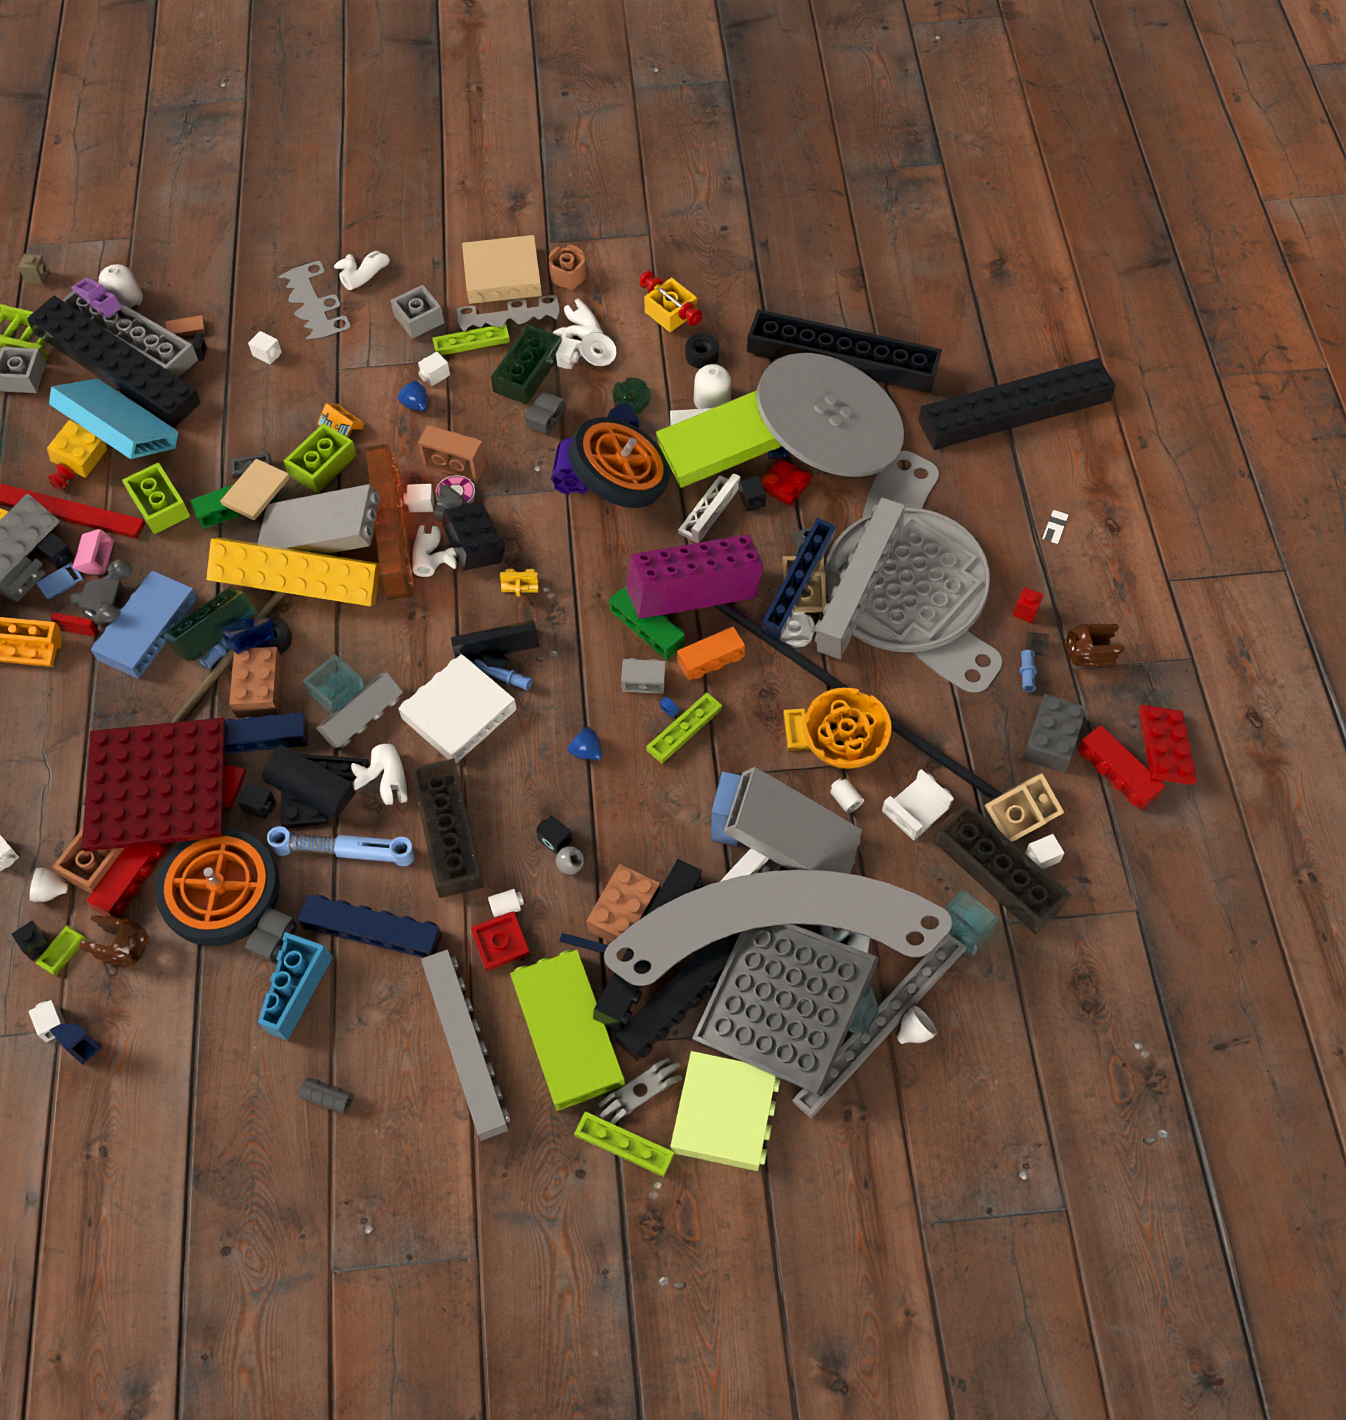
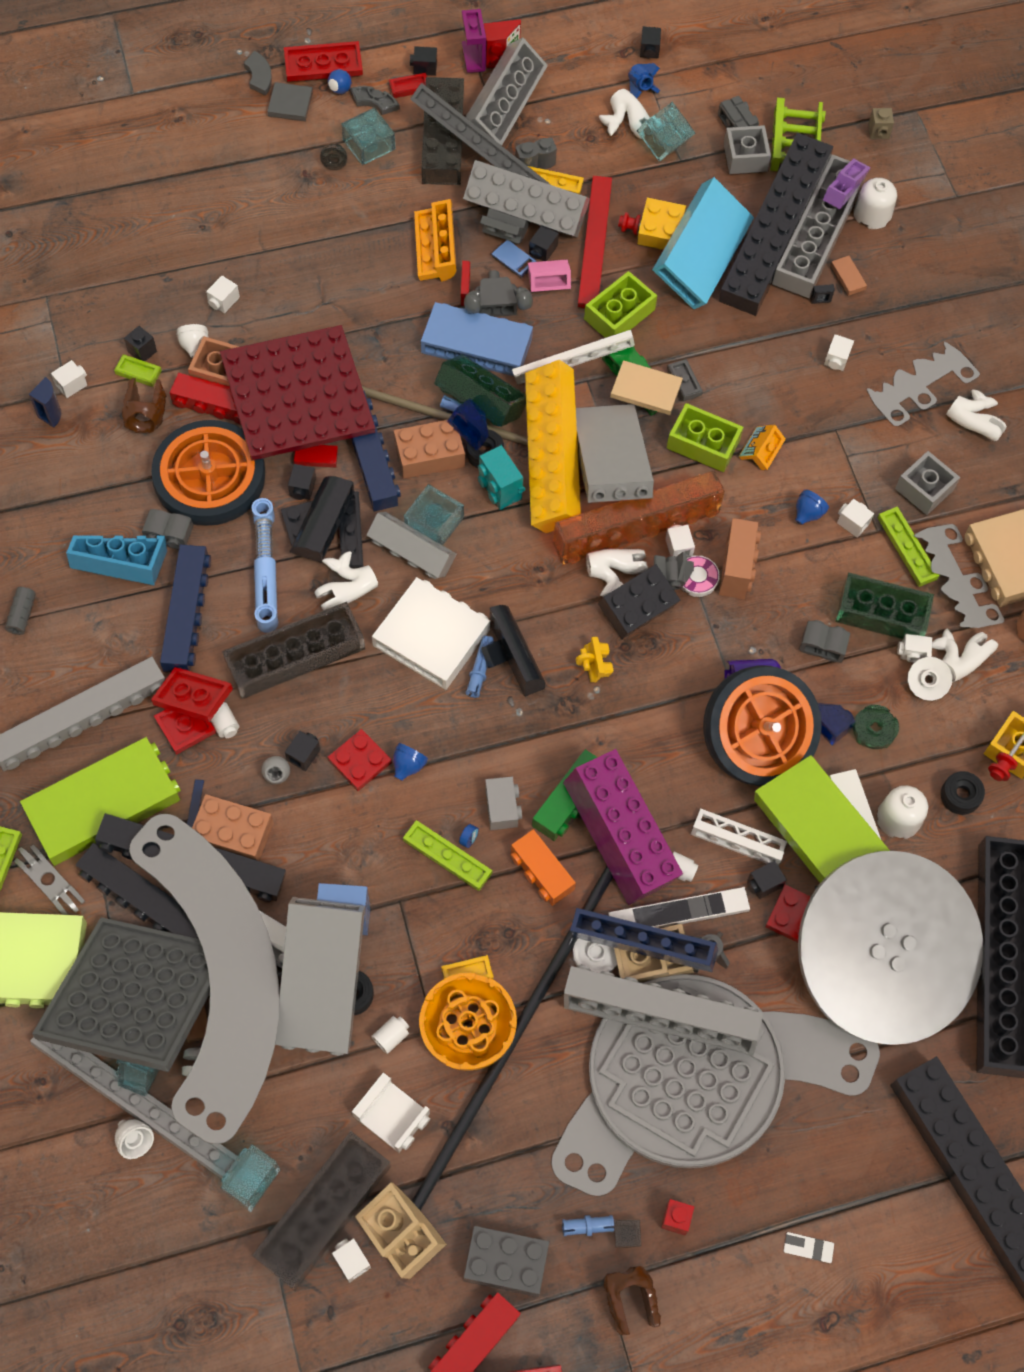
camera: 75 degrees right, 5 degrees up
none -> red plate [151,667,233,722]
none -> red plate [327,729,392,791]
none -> teal brick [478,445,525,510]
none -> white tile [512,330,635,385]
none -> tile [608,887,750,928]

